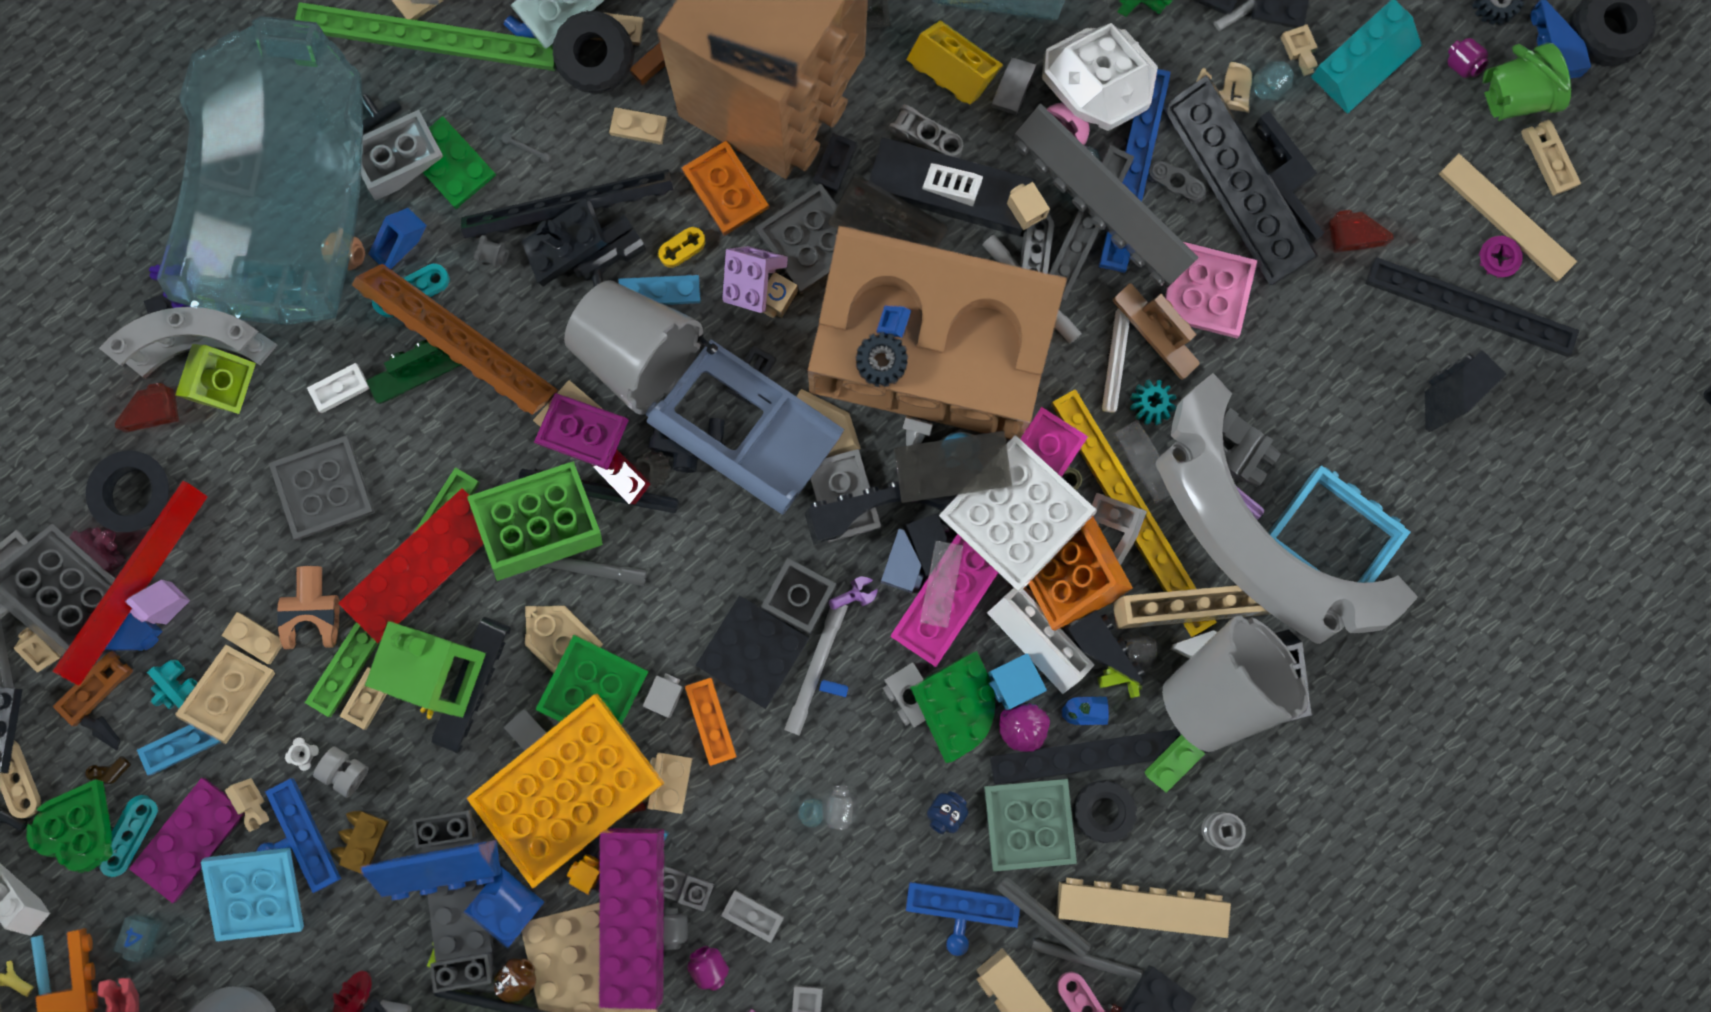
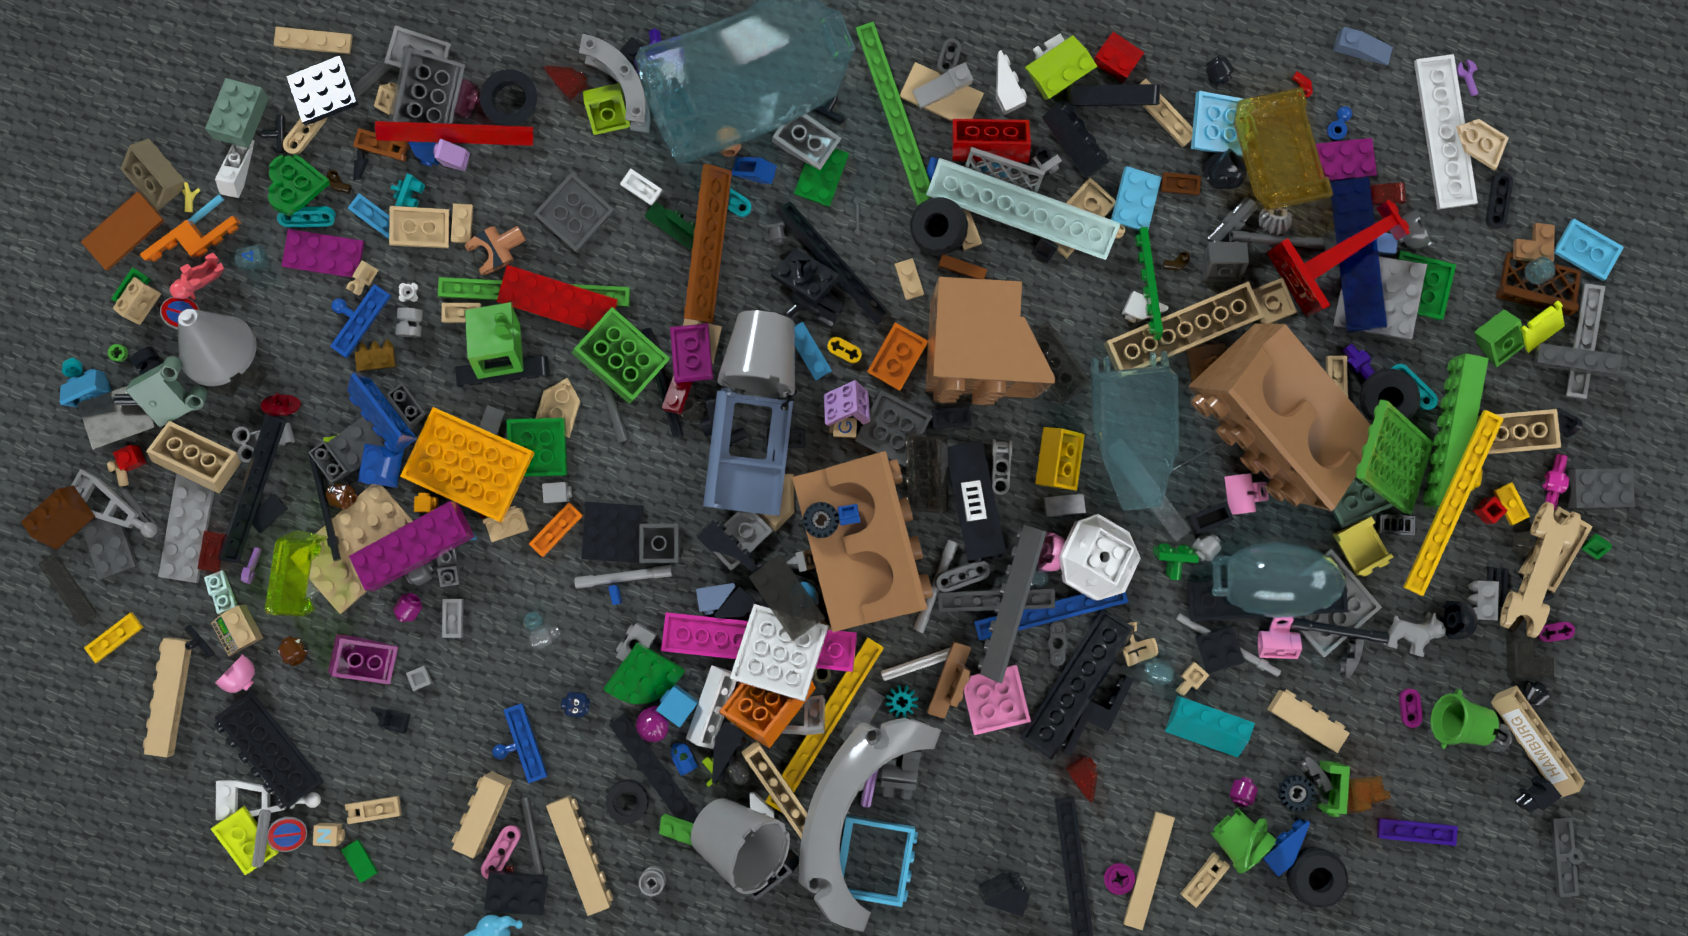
camera: 65 degrees right, 5 degrees up
medium azure plate [201,848,304,941] -> none
black window [707,33,798,88] -> none
medium lavender bar [829,576,878,610] -> none
clear plate [920,541,964,628] -> none
sand green plate [984,779,1077,872] -> none
dark grey axle [997,877,1091,957] -> none
tan brick [1007,182,1050,230] -> none

